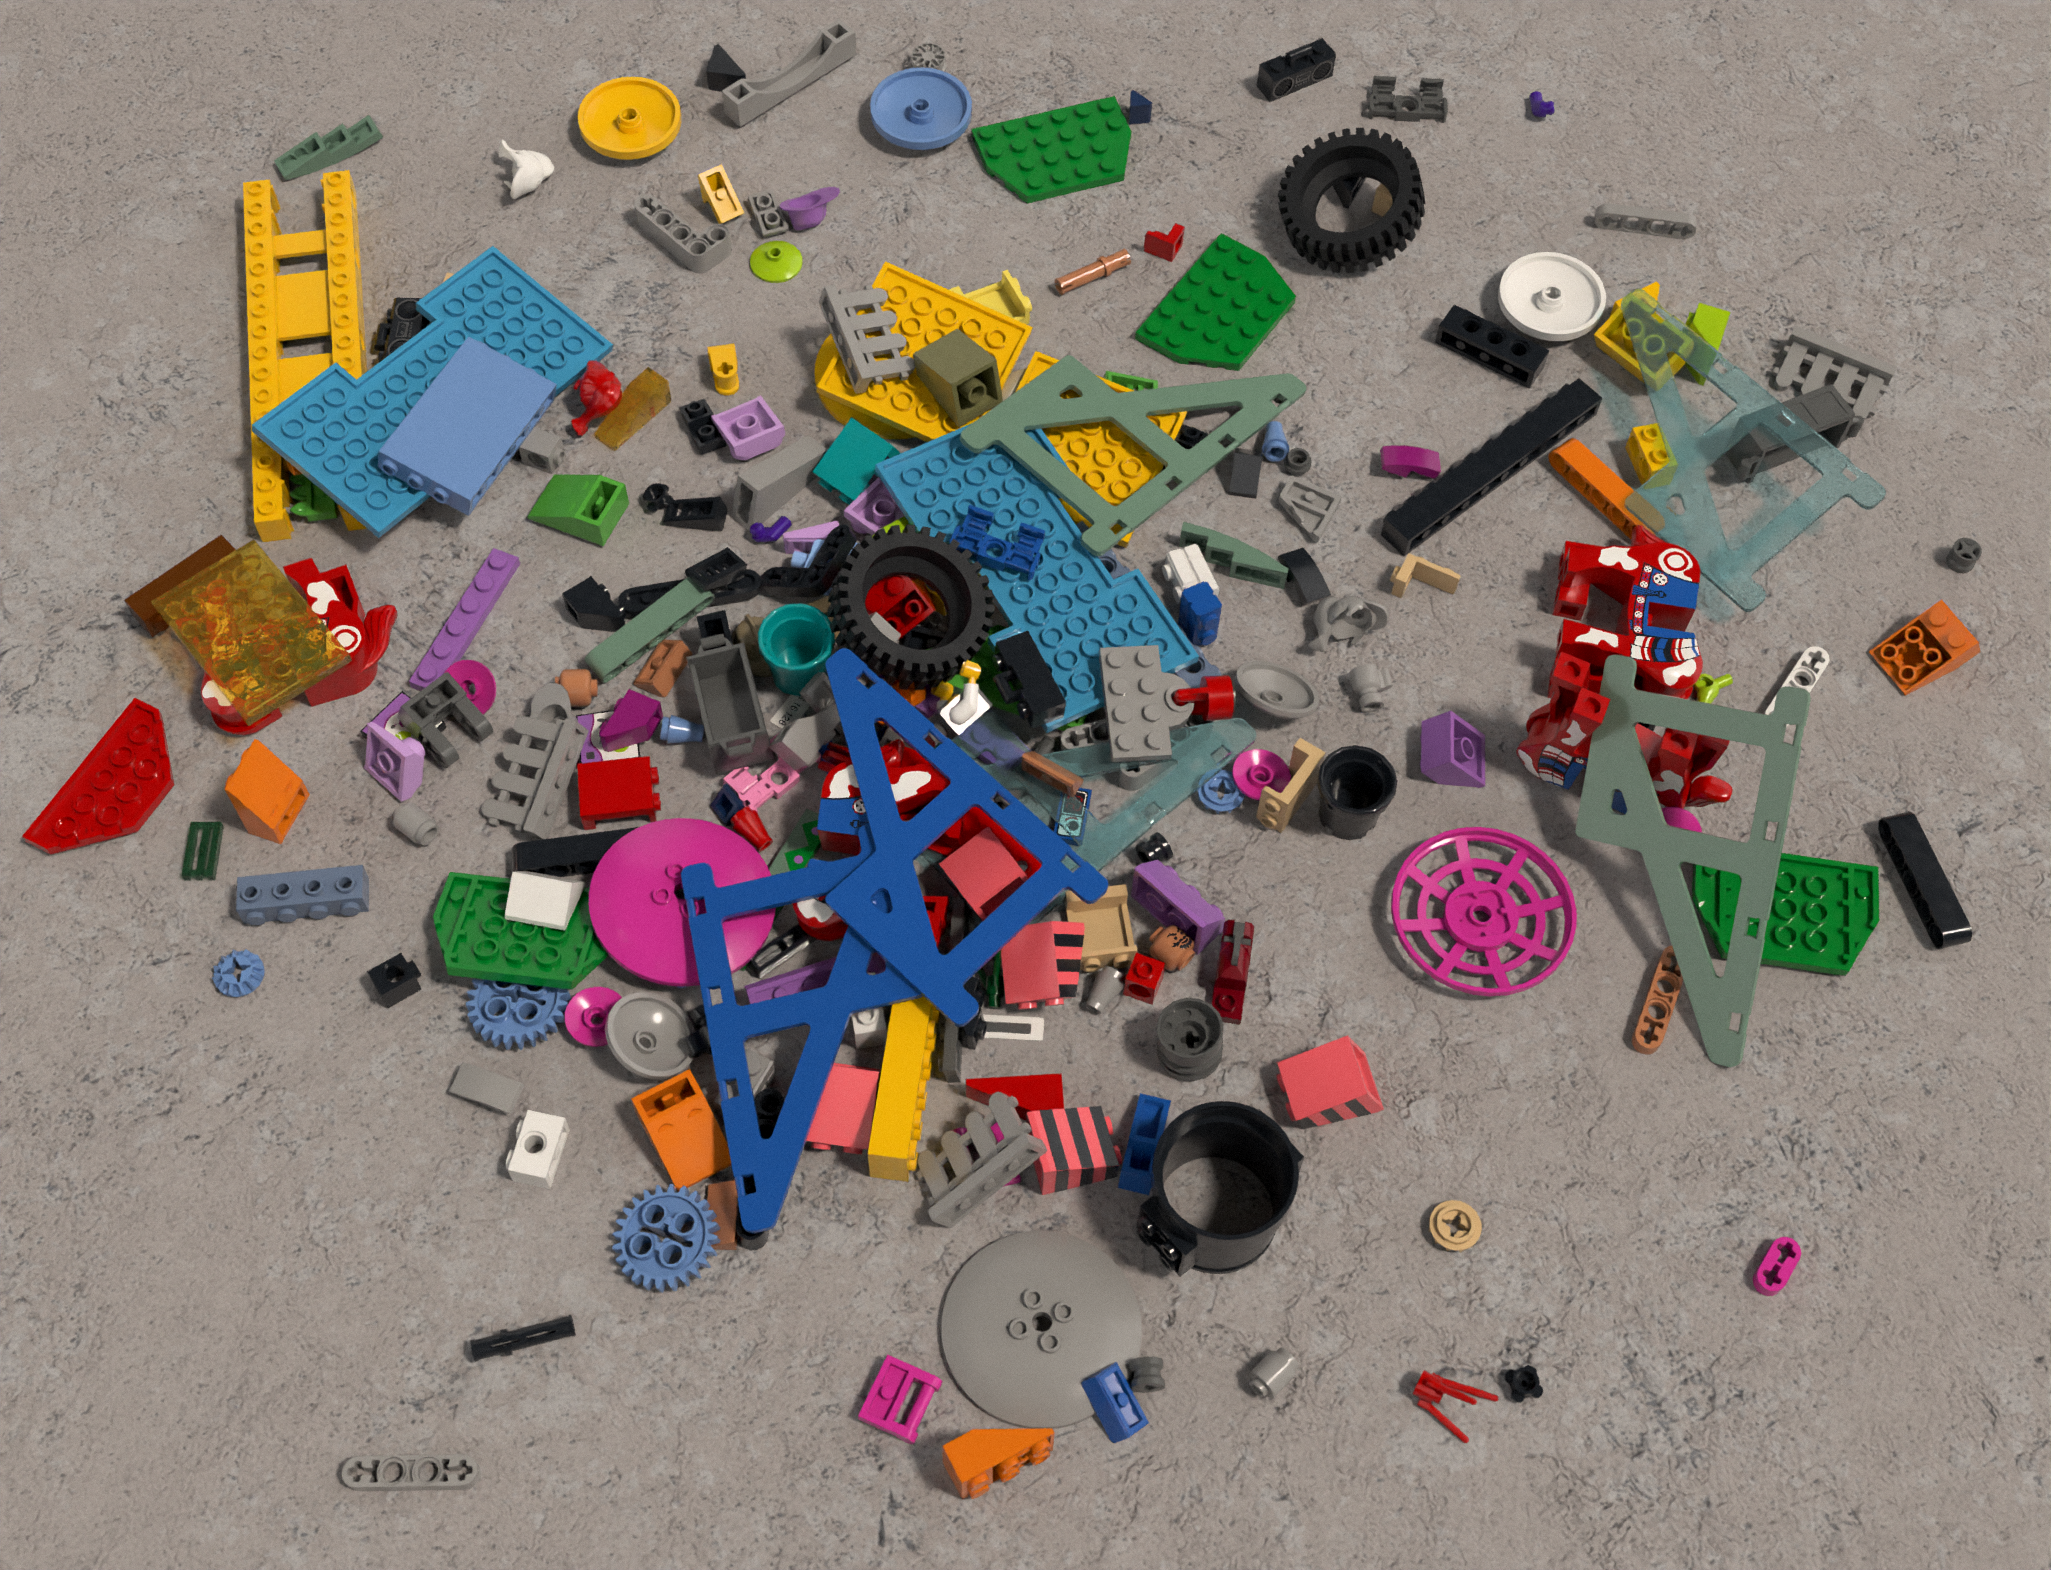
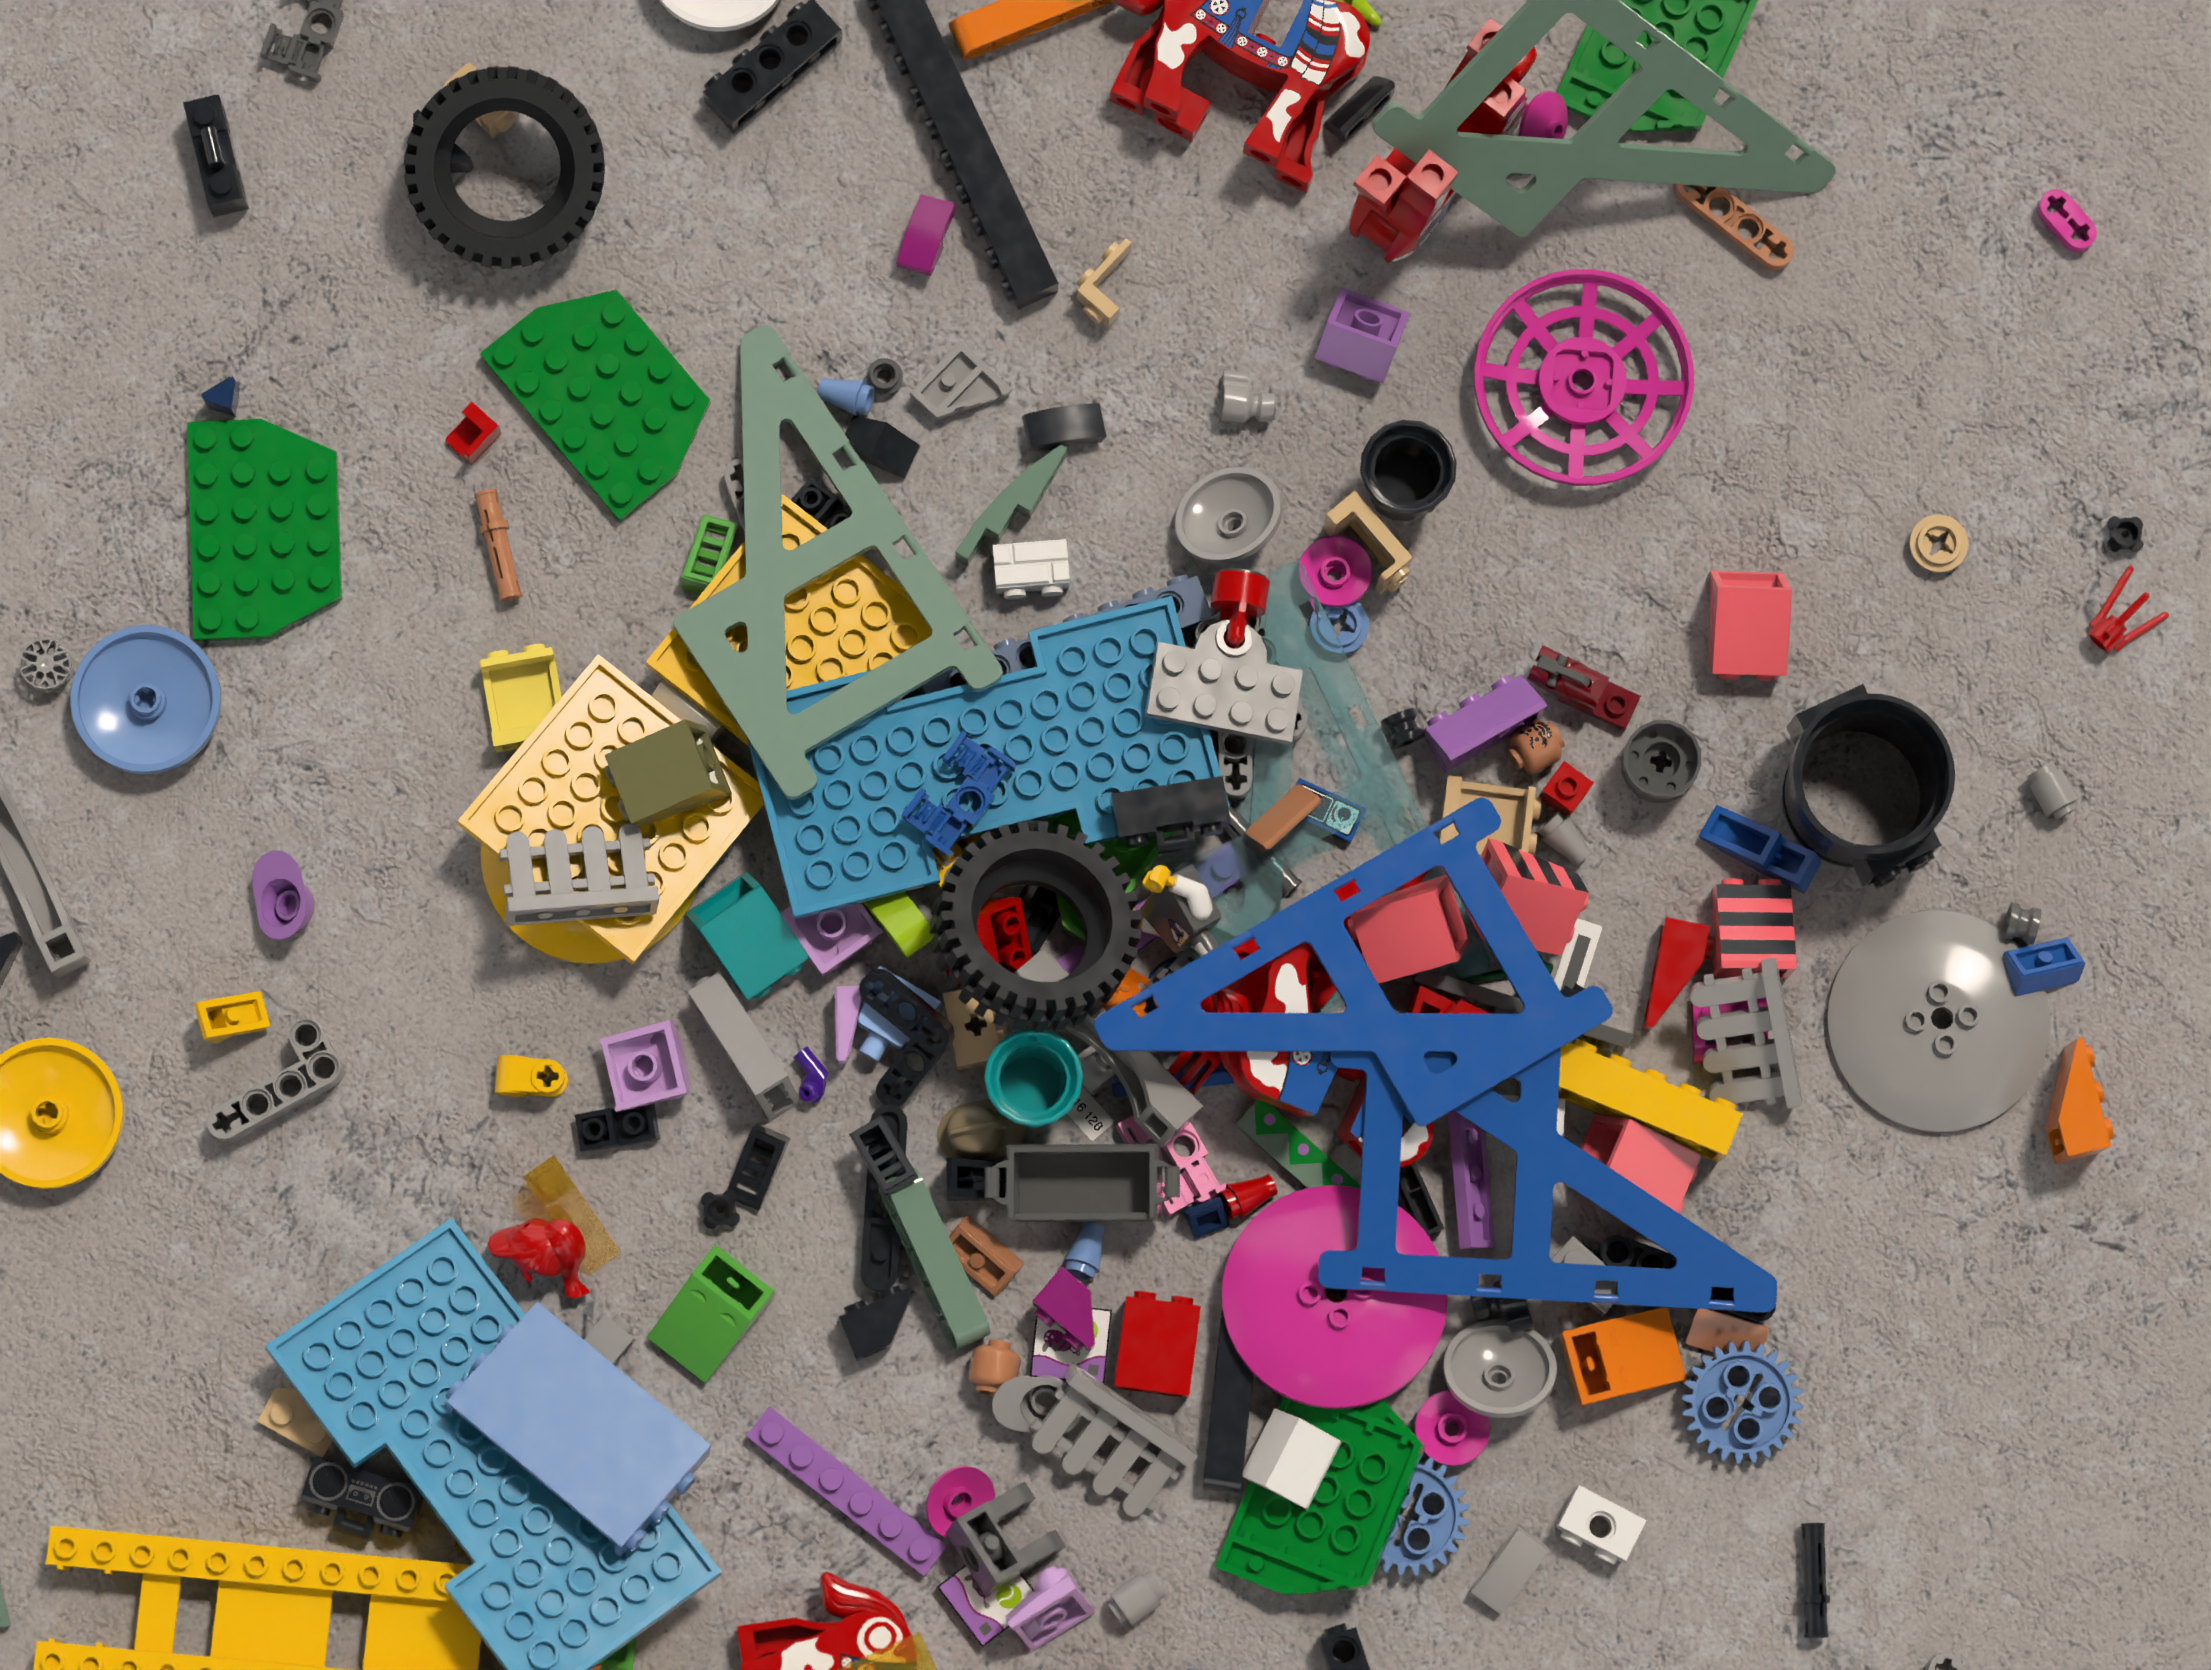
camera: 80 degrees left, 20 degrees up
white piece [498,140,554,199] -> none
light grey slope [748,189,789,237] -> none
lime dish [750,241,803,283] -> none
dark pink plate [858,1354,943,1445] -> none
blue brick [1178,581,1222,646] -> none
light grey piece [1308,595,1389,652] -> none

